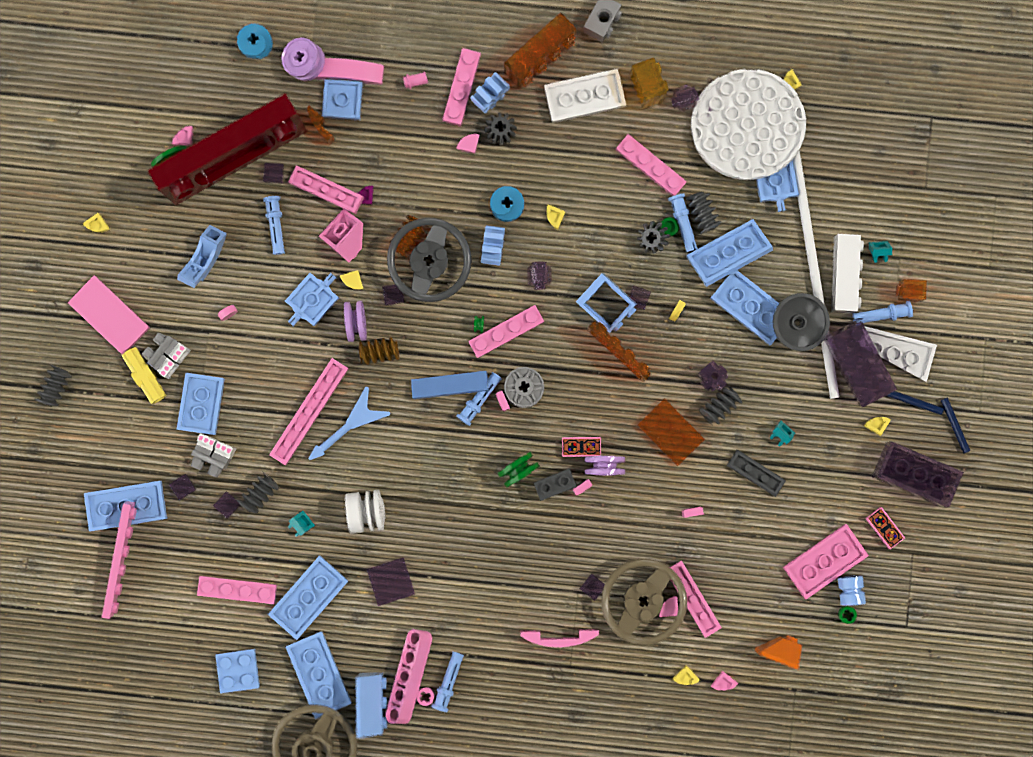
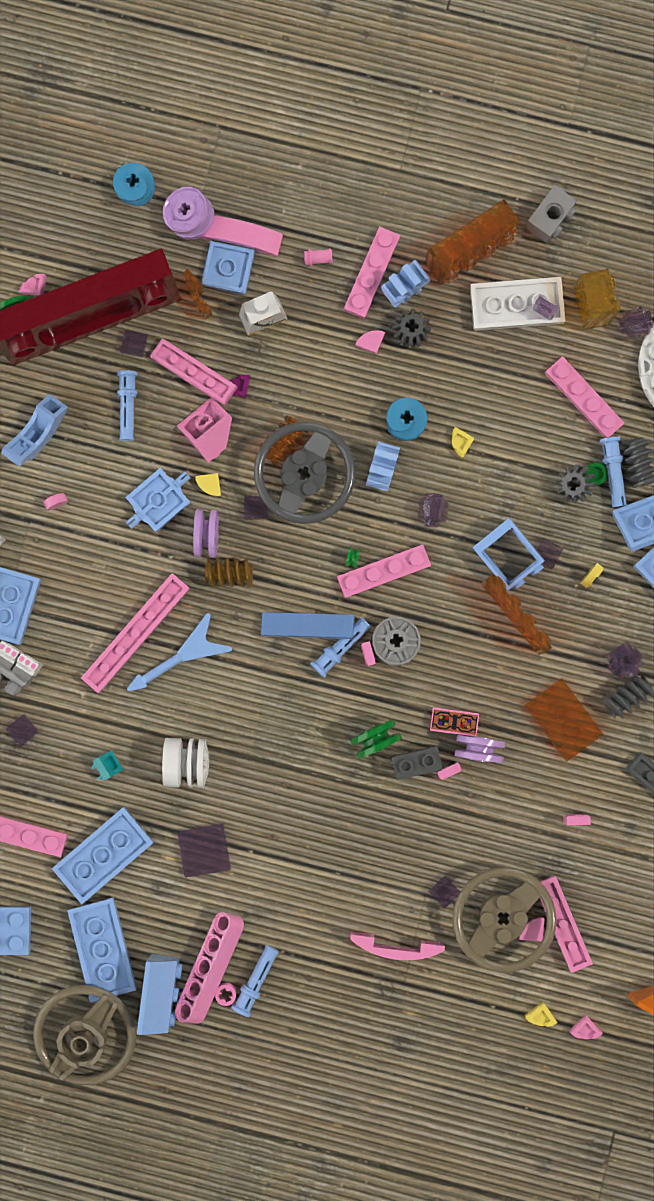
camera: 10 degrees right, 0 degrees up
dark grey piece [236,471,279,514] -> none
none -> white torso [239,292,287,336]
none -> clear purple tile [532,296,559,320]

